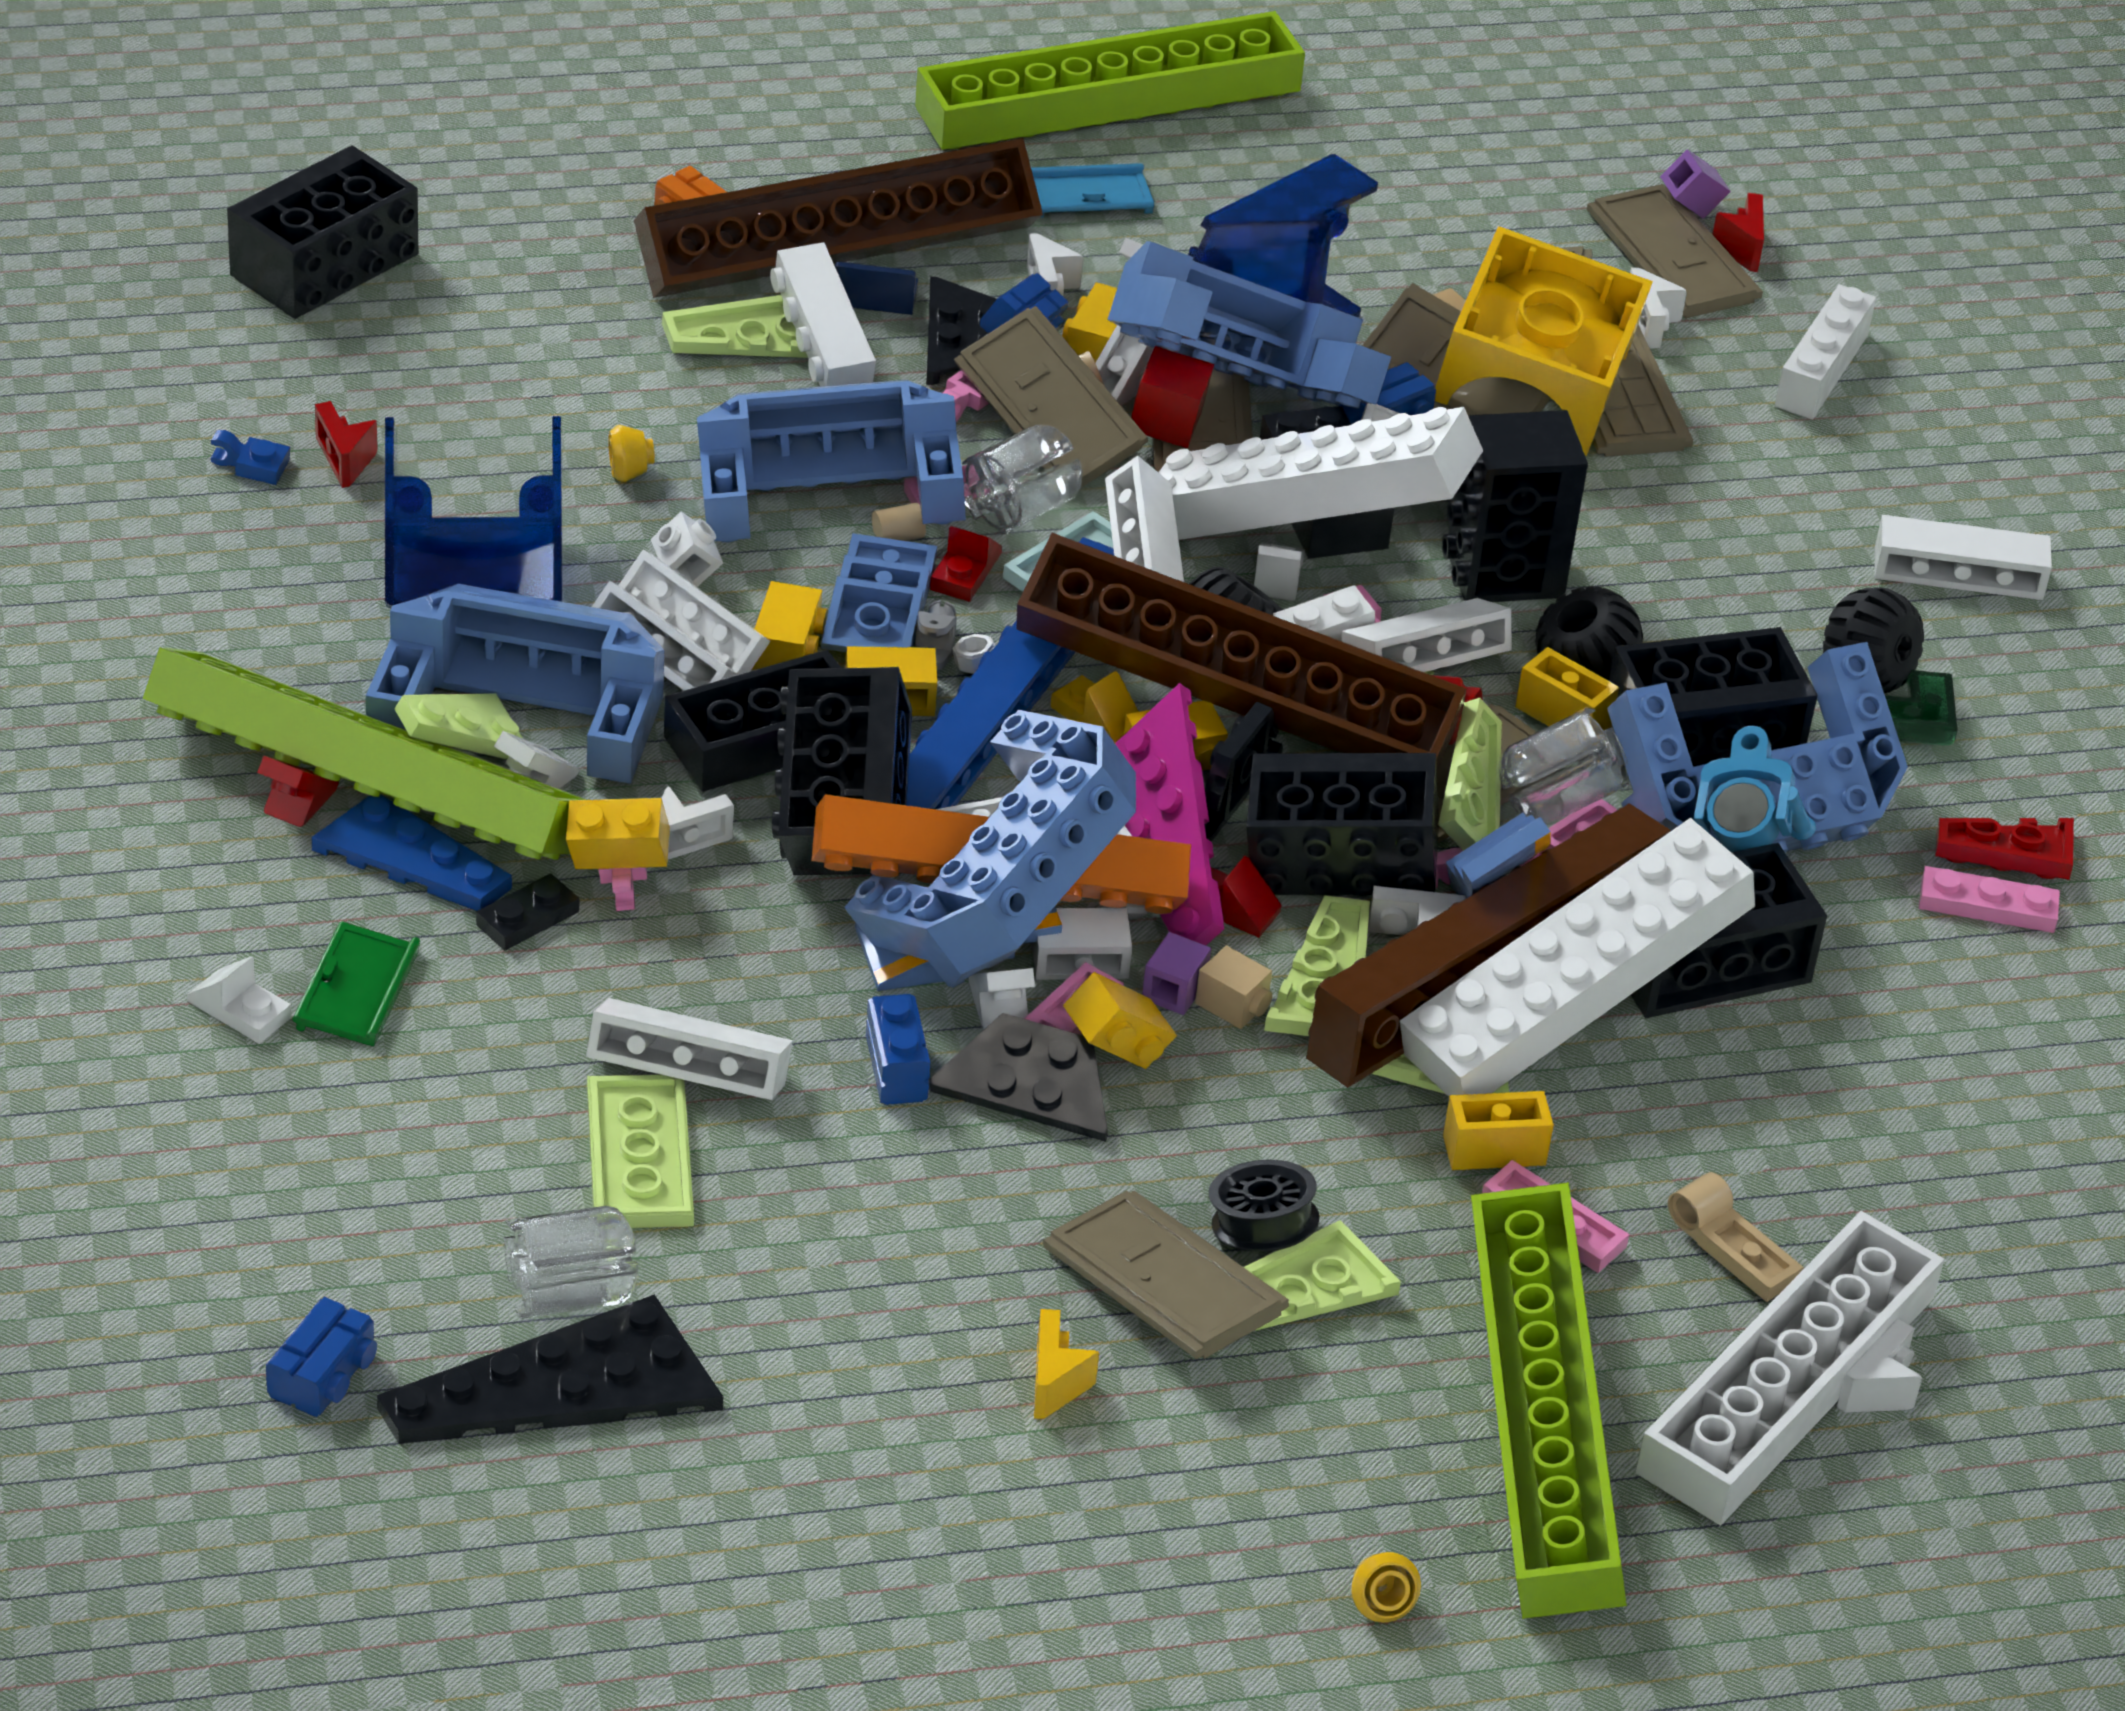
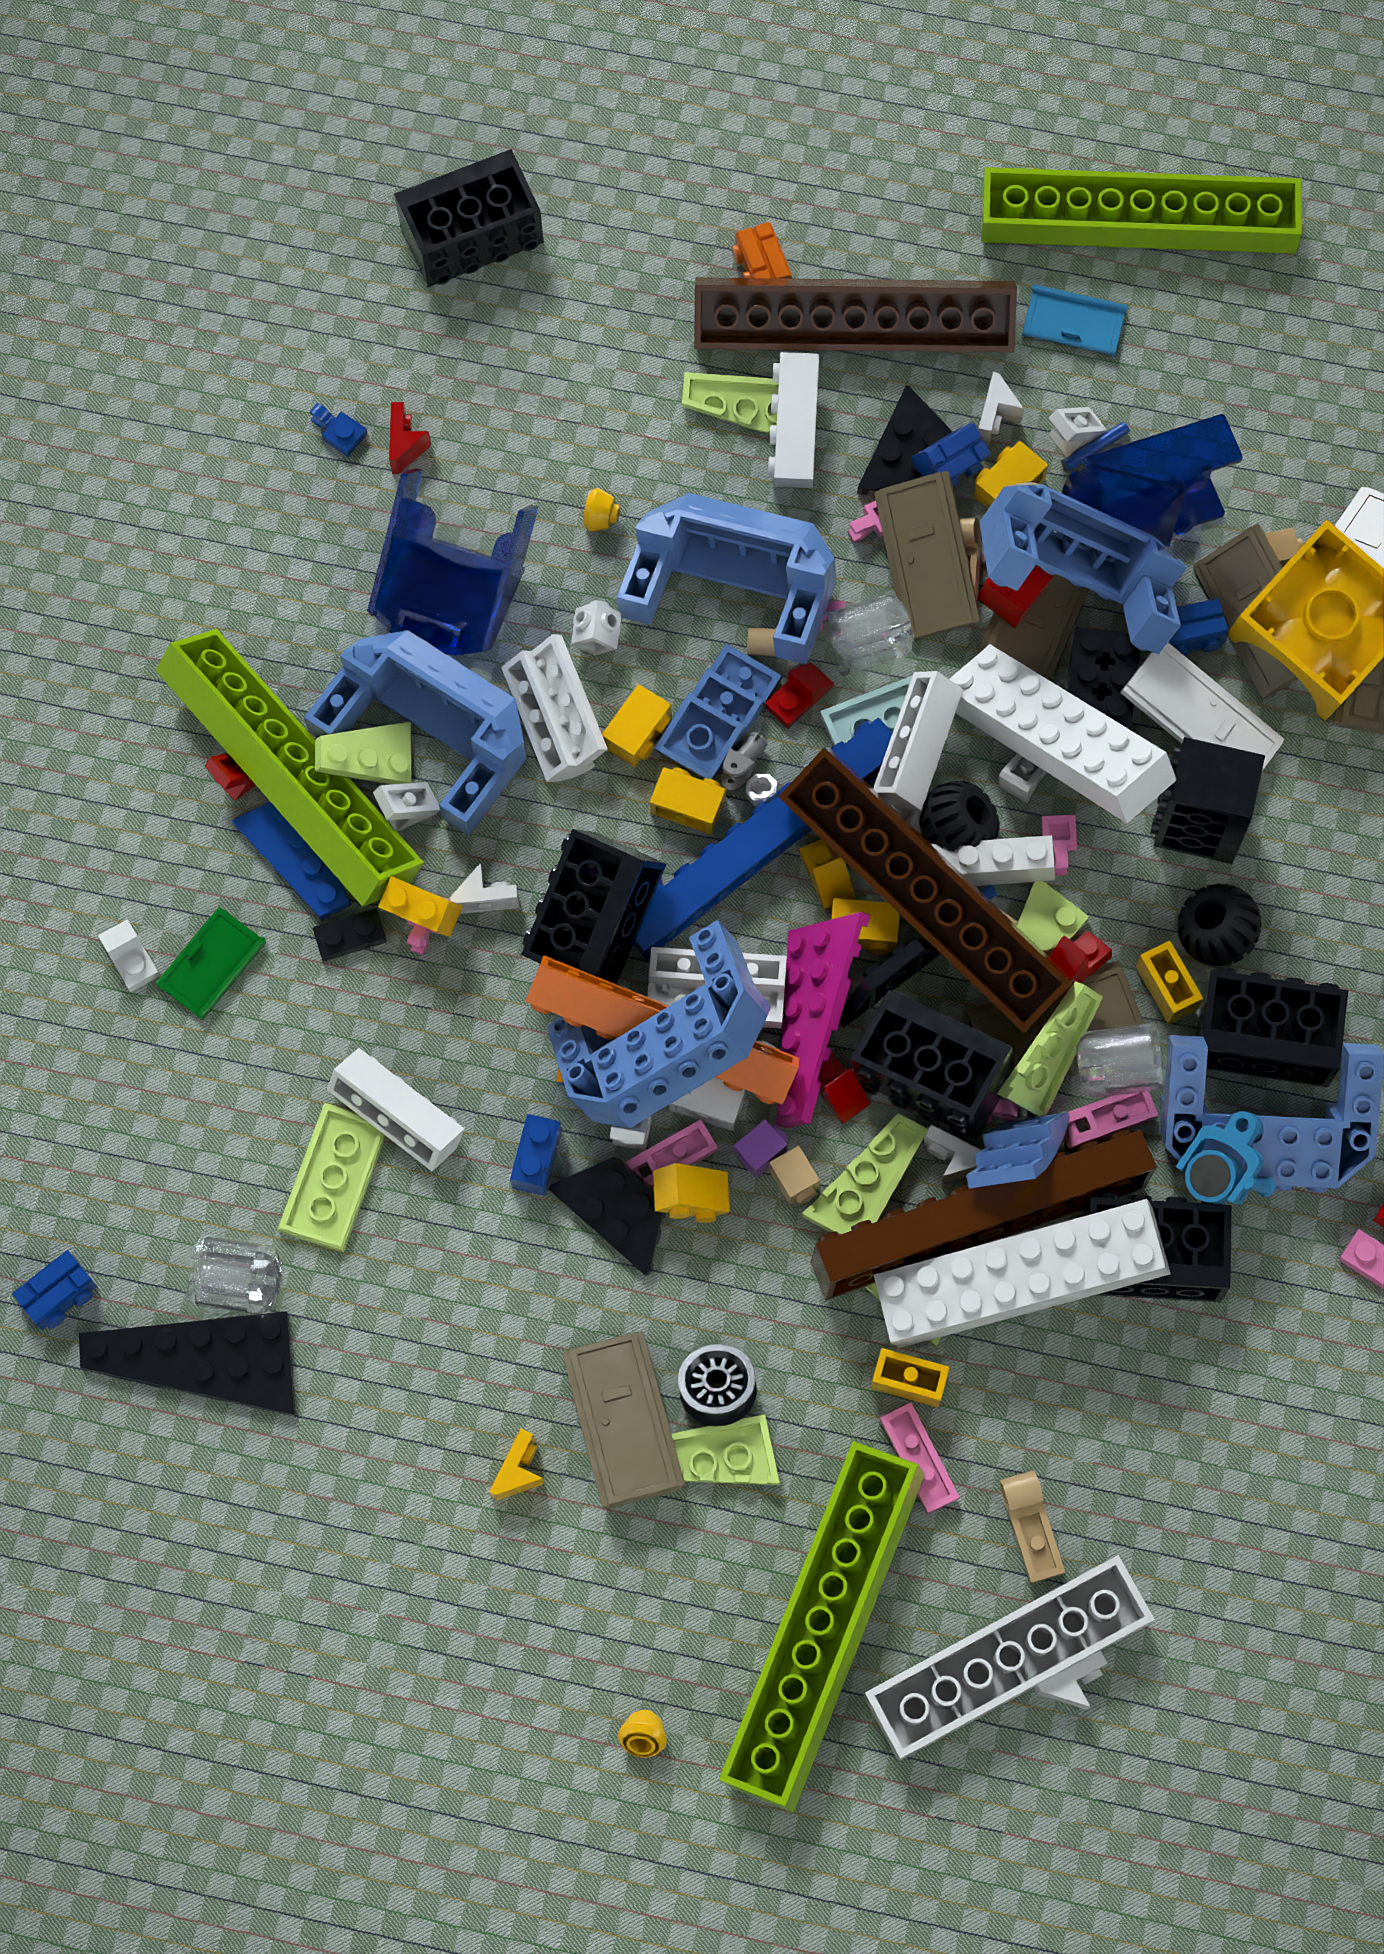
camera: 30 degrees right, 30 degrees up
black brick [664,650,841,792] -> none
dark blue panel [835,262,918,315] -> none
white brick [1342,598,1512,672] -> none

